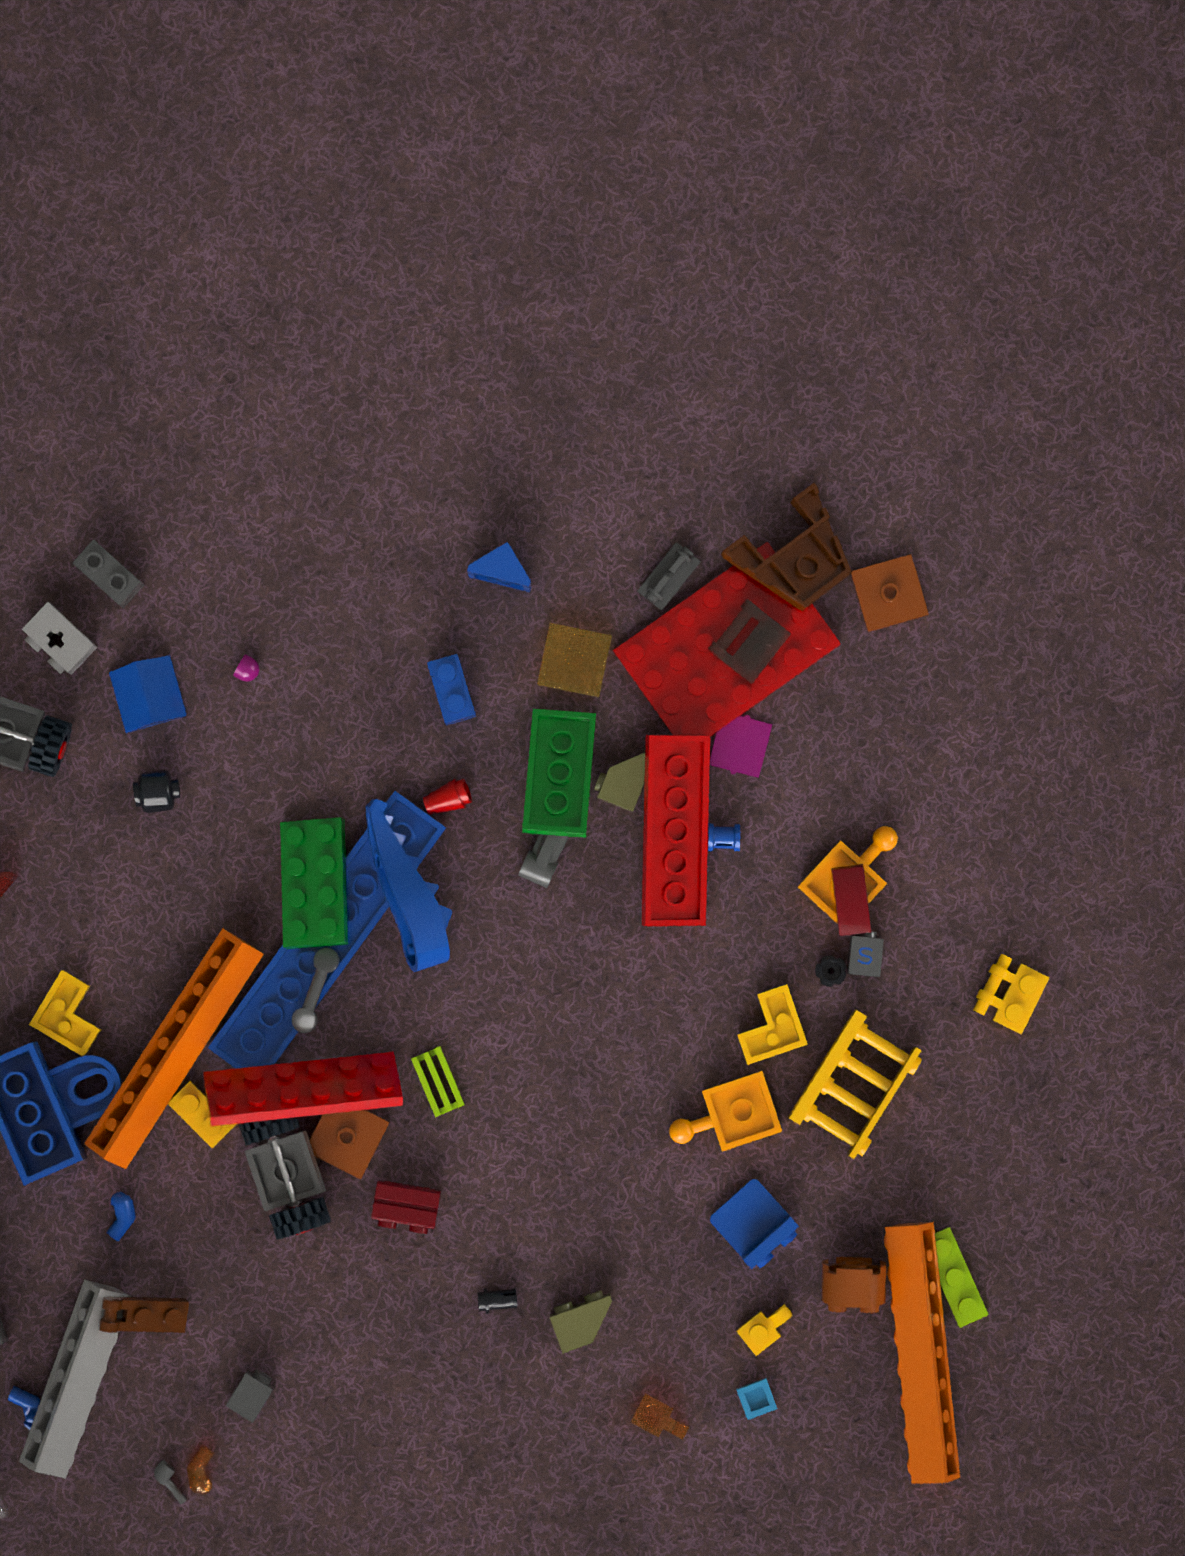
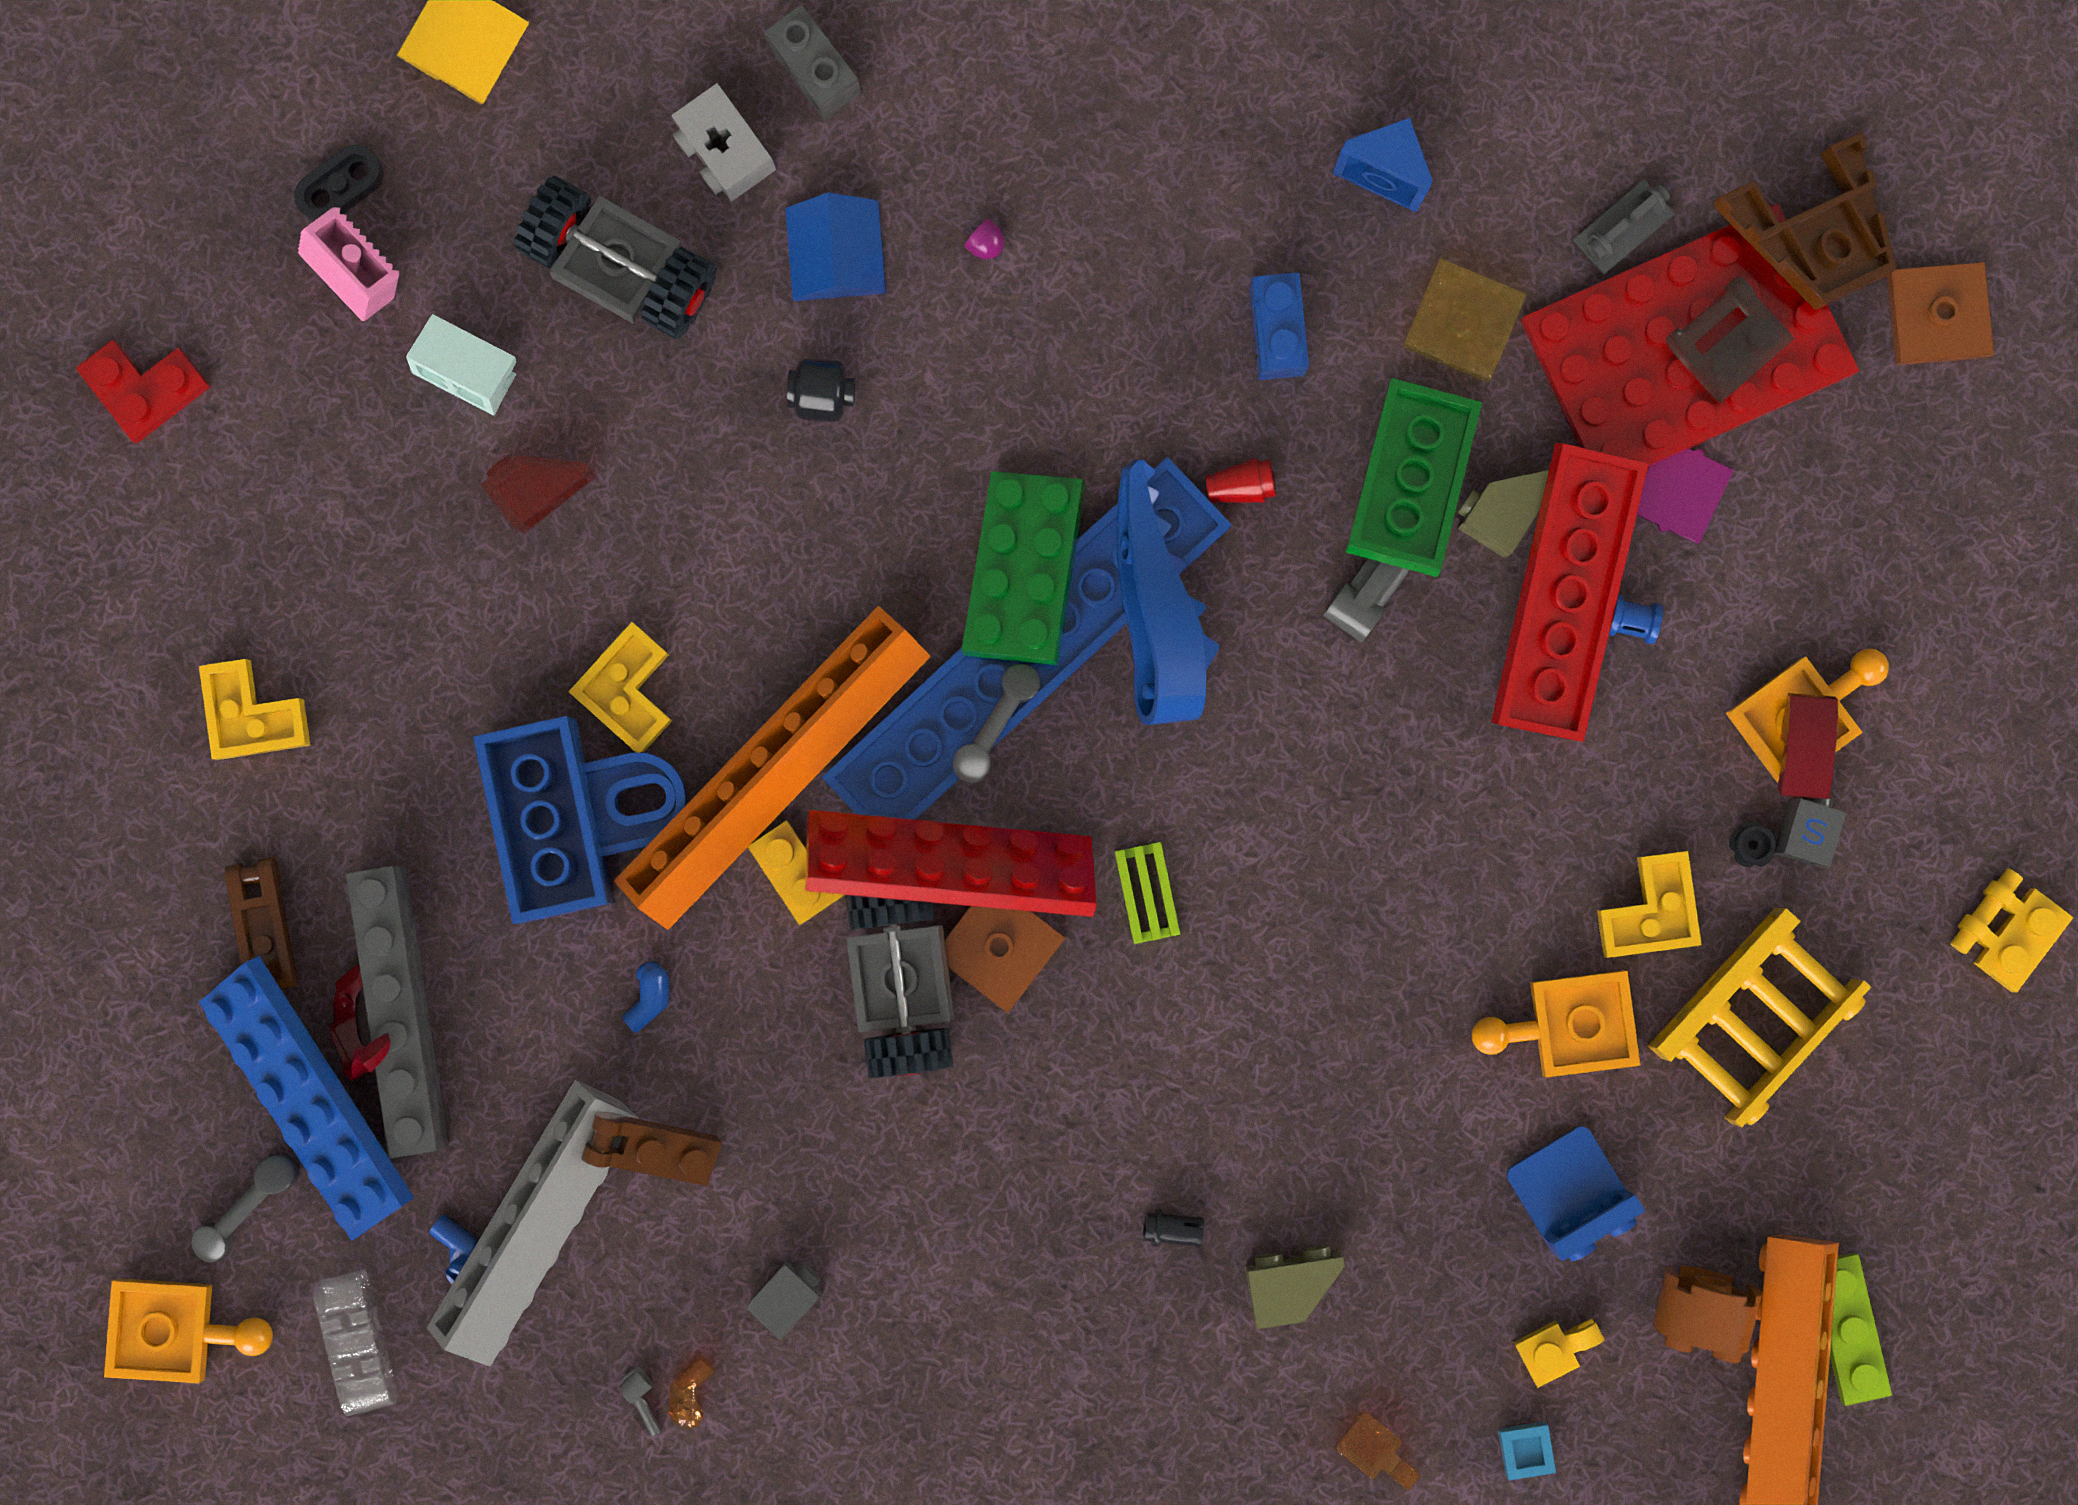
camera: 15 degrees right, 0 degrees up
dark red brick [371,1180,441,1234] -> none

